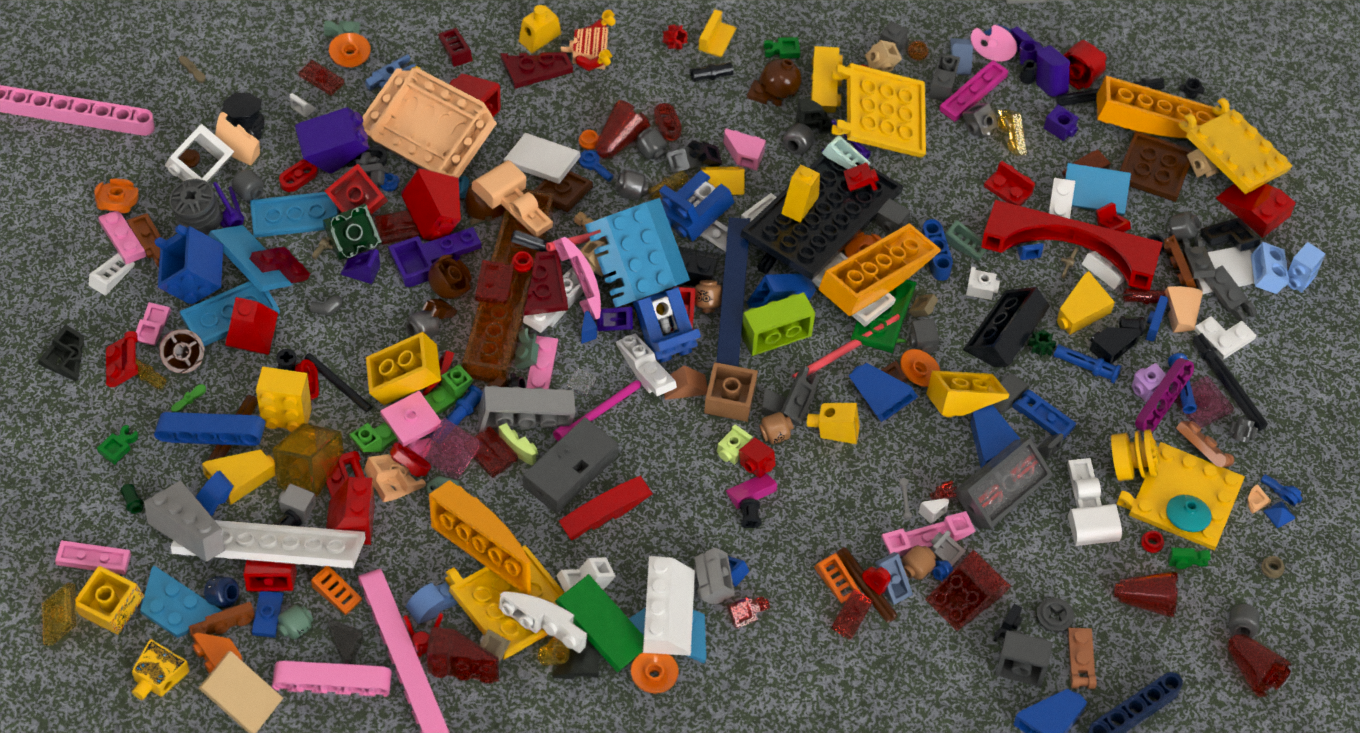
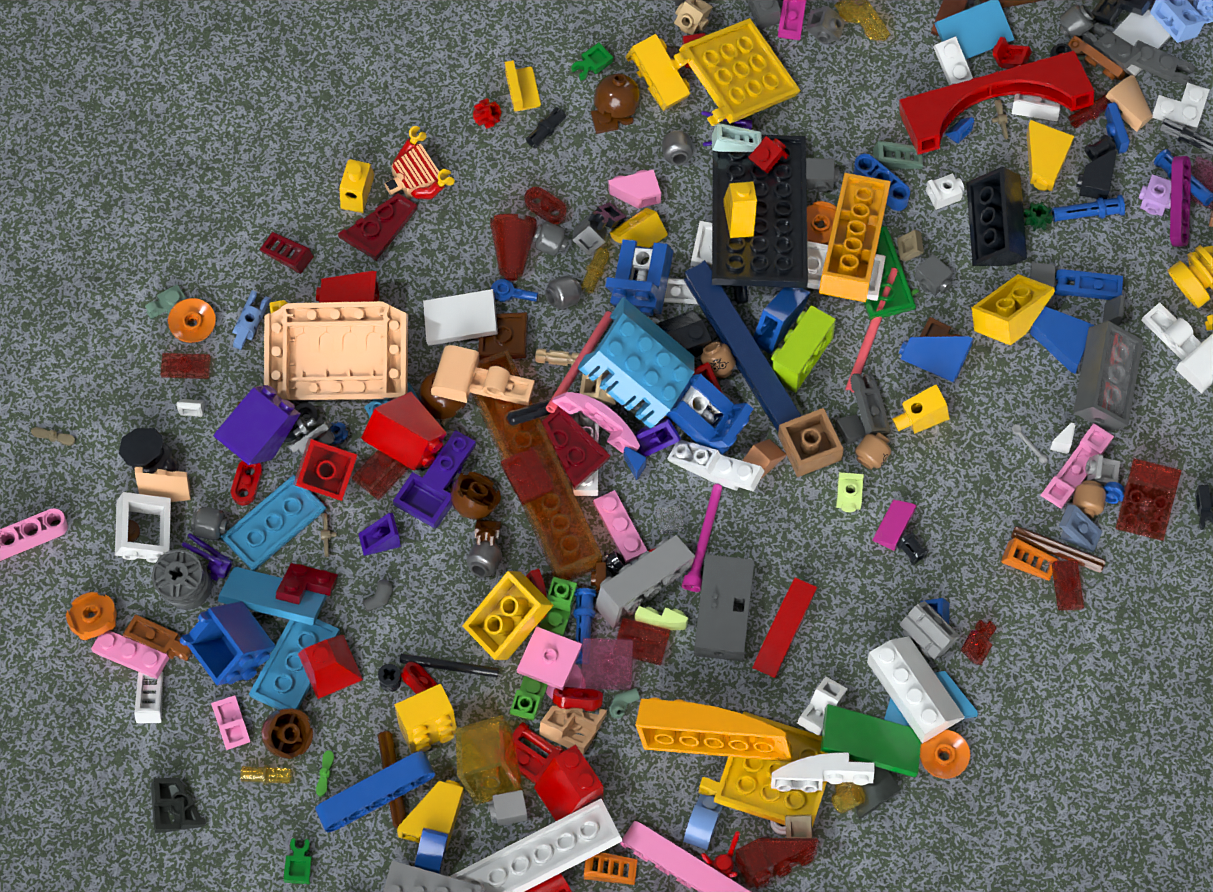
camera: 30 degrees left, 10 degrees up
red plate [106,331,138,387] -> none
black bush [272,509,302,527] -> none
dark green slope [323,204,382,260] -> none
red plate [512,251,534,272] -> none
sand green plate [514,328,539,369] -> none
orange plate [579,130,600,150] -> none
red brick [739,437,776,478] -> none
pearl dark grey slope [795,98,833,134] -> none
red tile [862,567,891,595] -> none
orange dish [900,349,940,387] -> none
clear red plate [930,480,957,500] -> none
red bracket [984,161,1035,206] -> none

